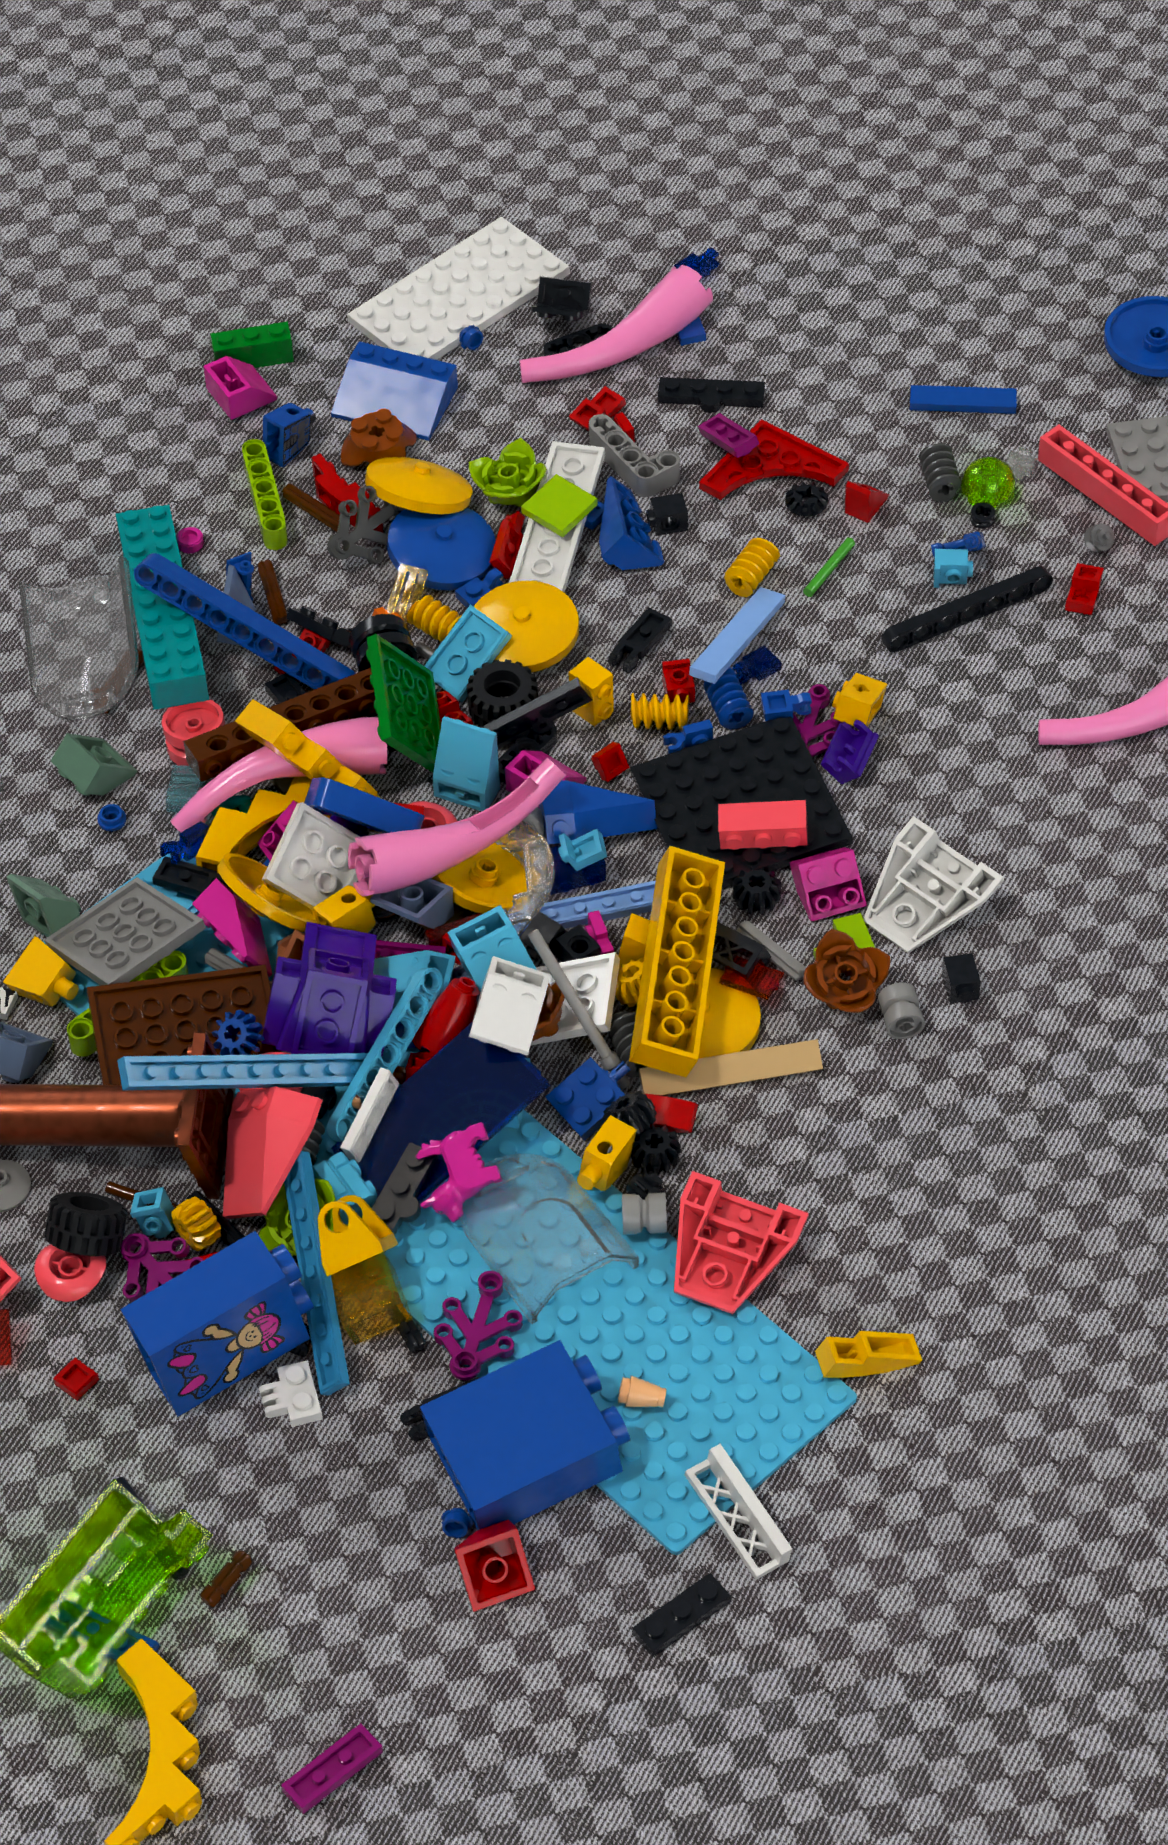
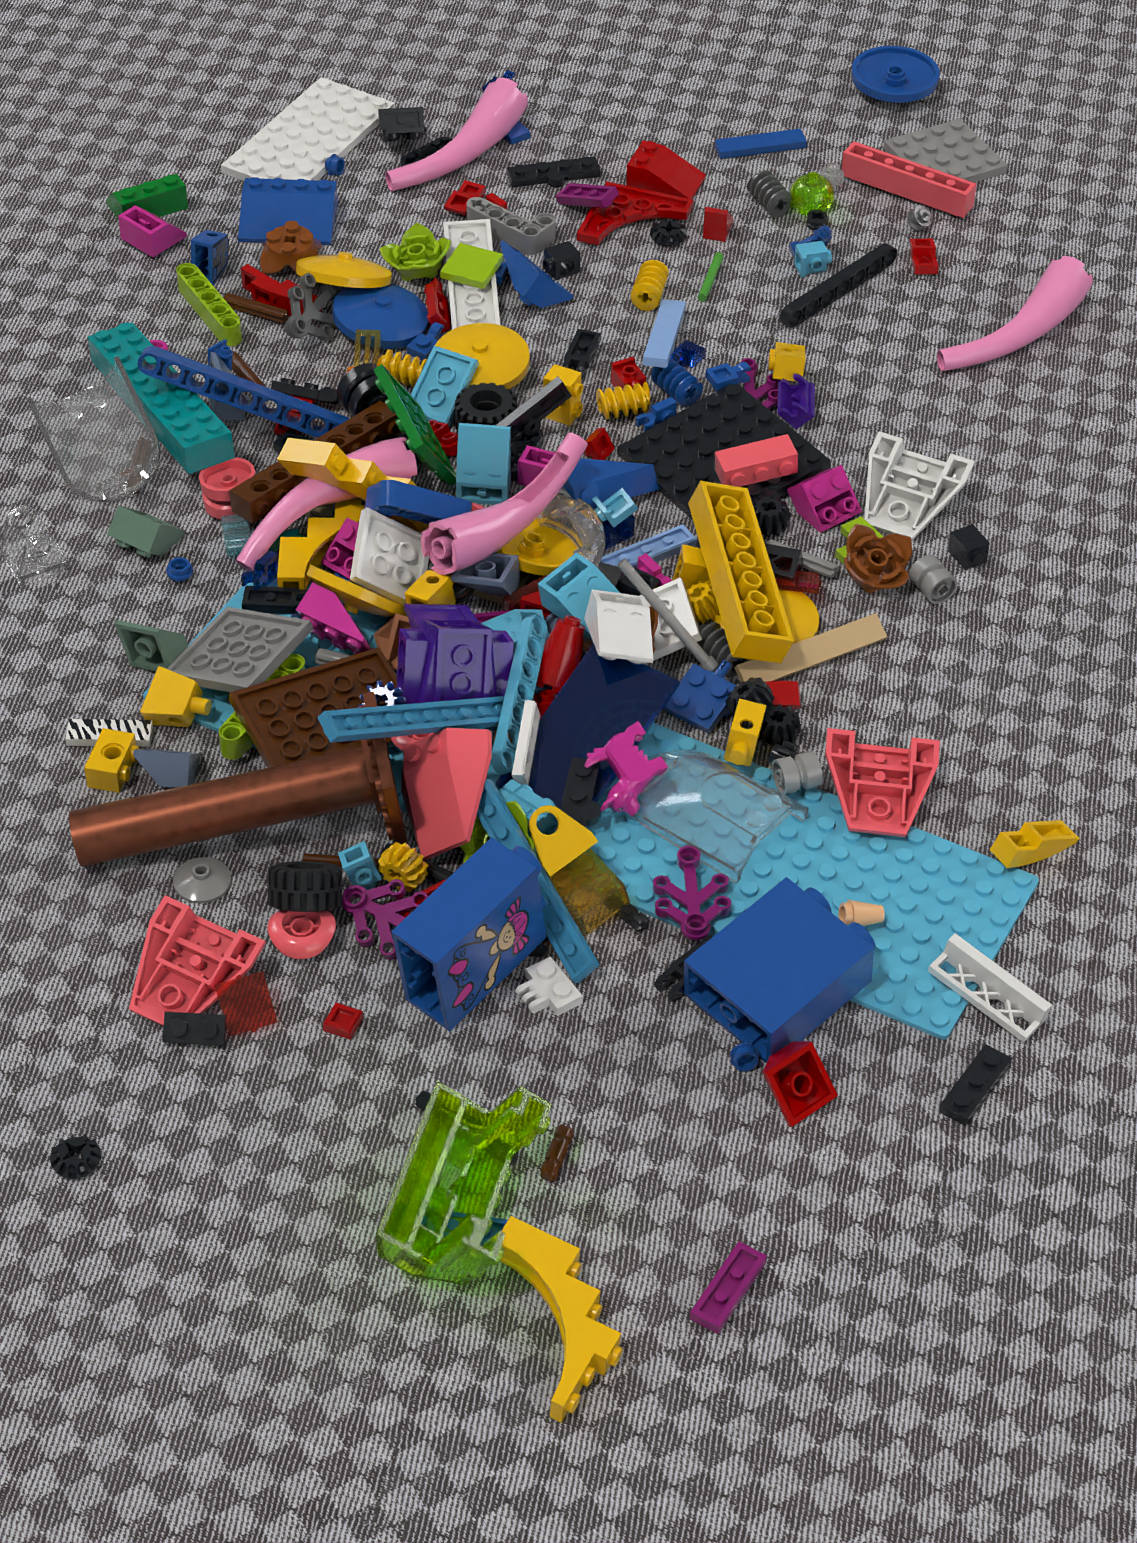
camera: 20 degrees left, 5 degrees down
none -> red slope [626,140,706,199]

